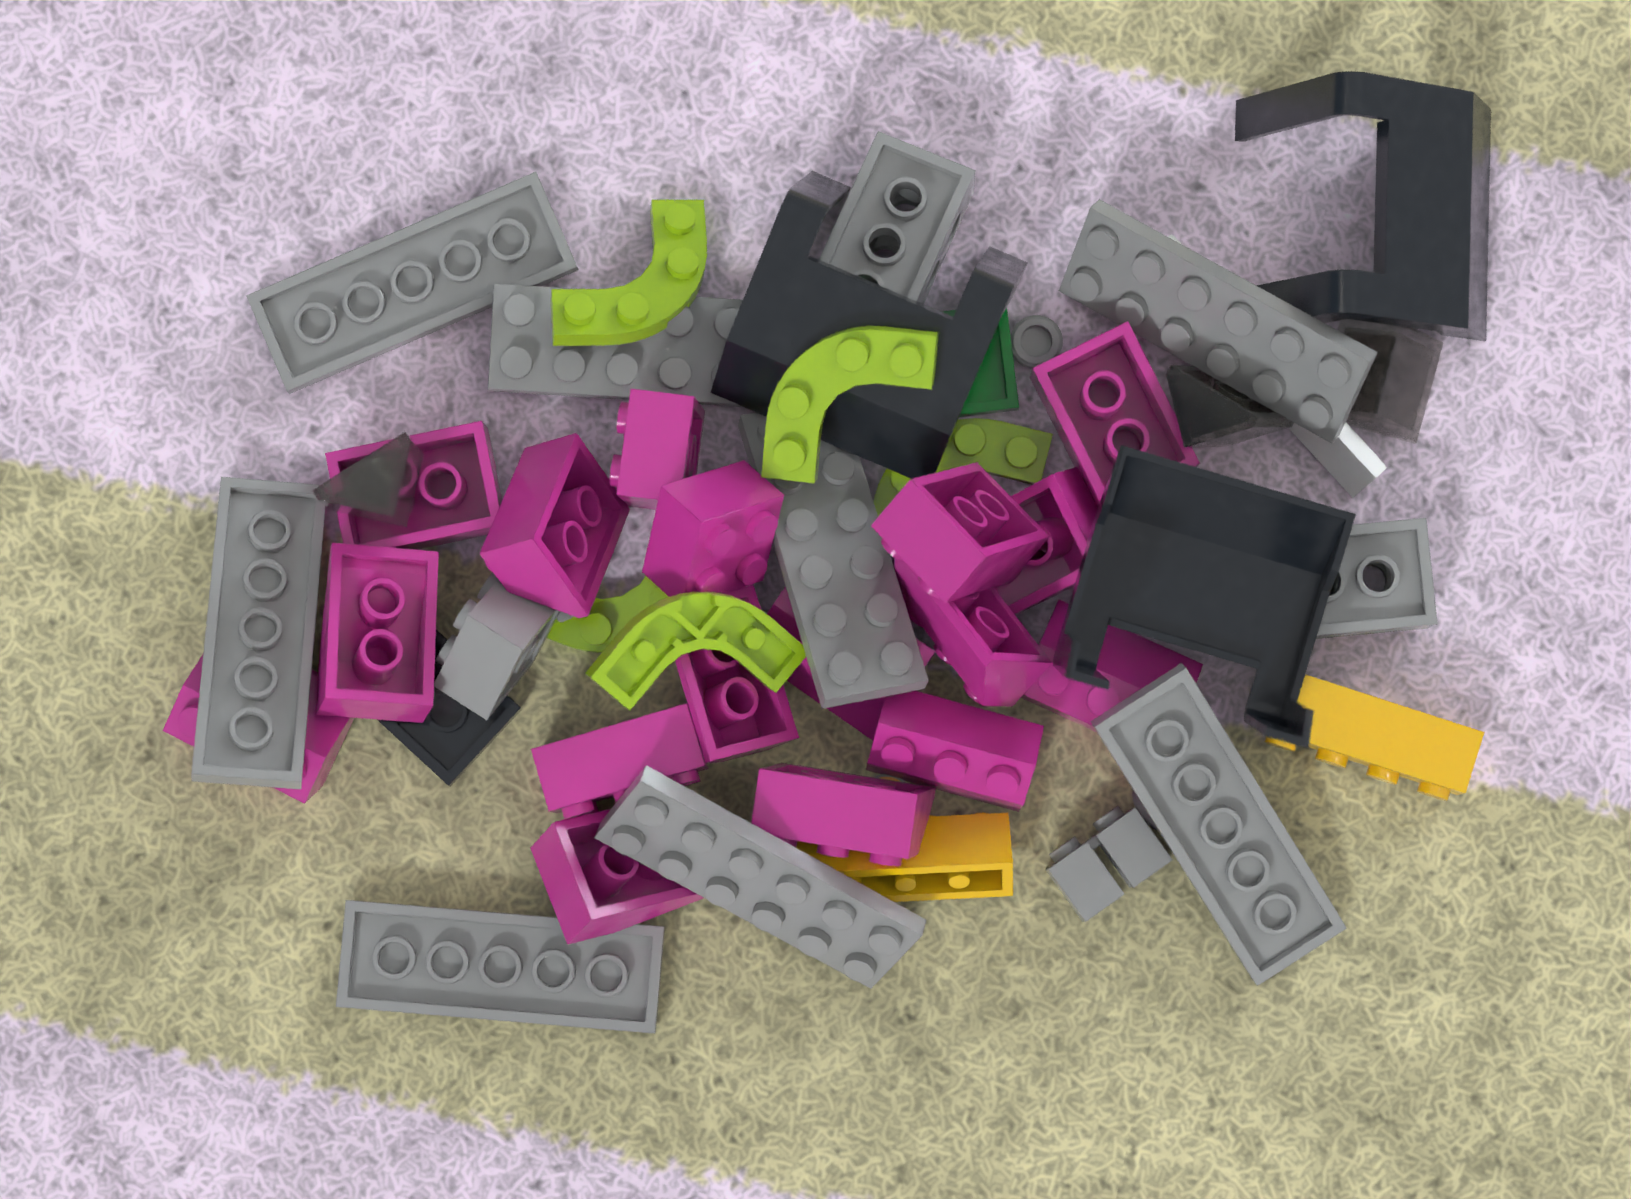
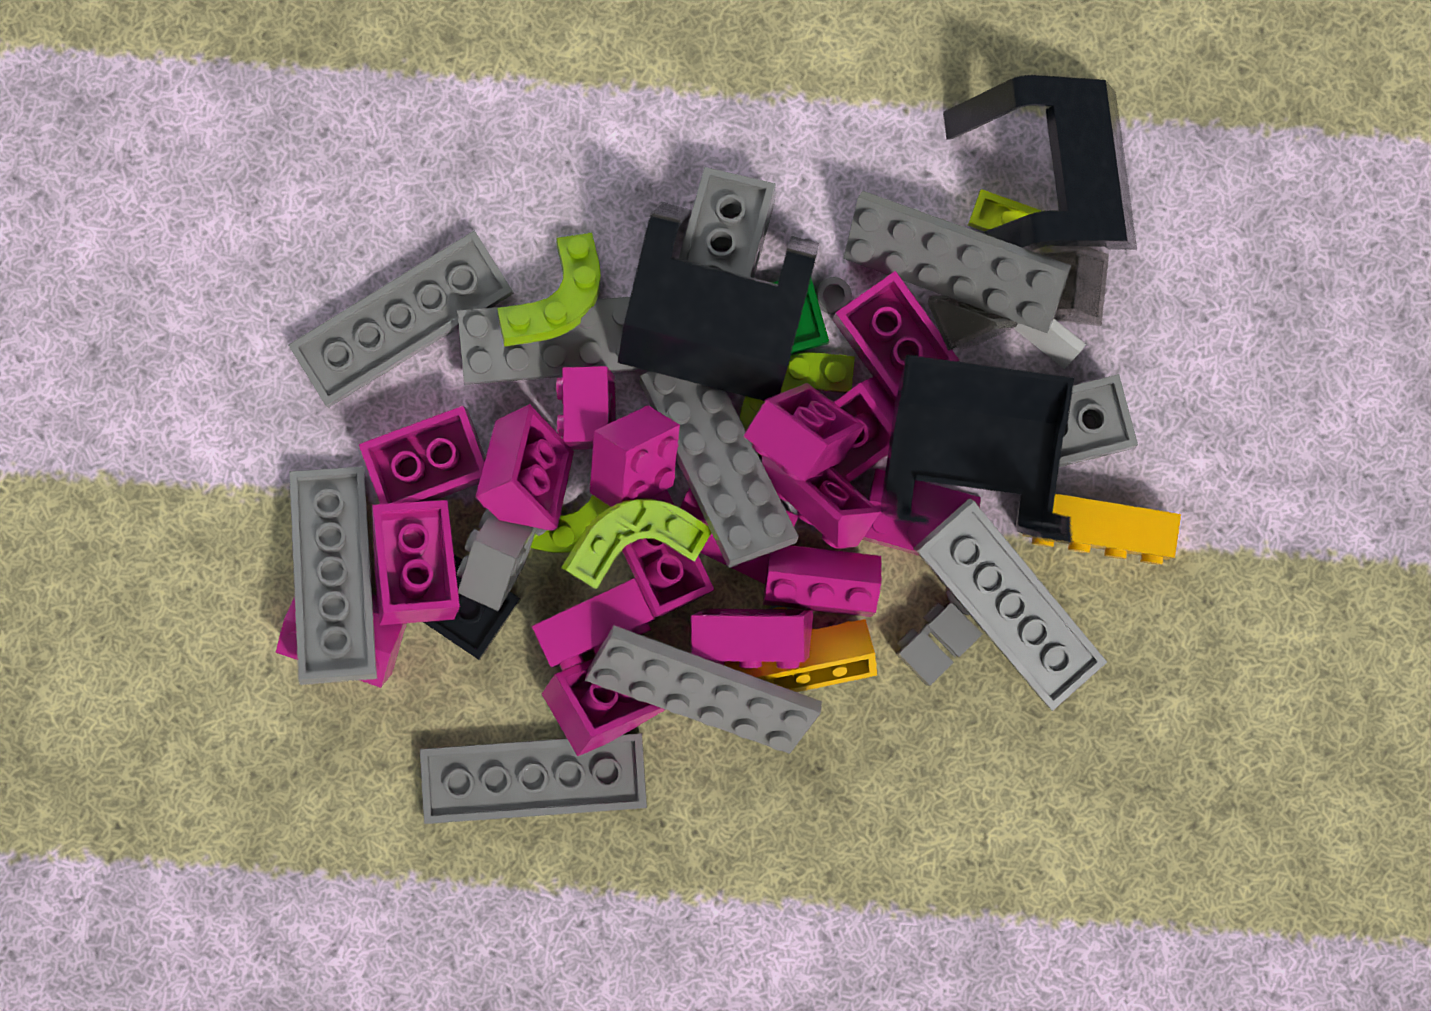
camera: 20 degrees left, 0 degrees up
clear smoke slope [312,432,424,527] -> none
lime plate [761,326,939,483] -> none
none -> neon yellow plate [967,189,1042,232]

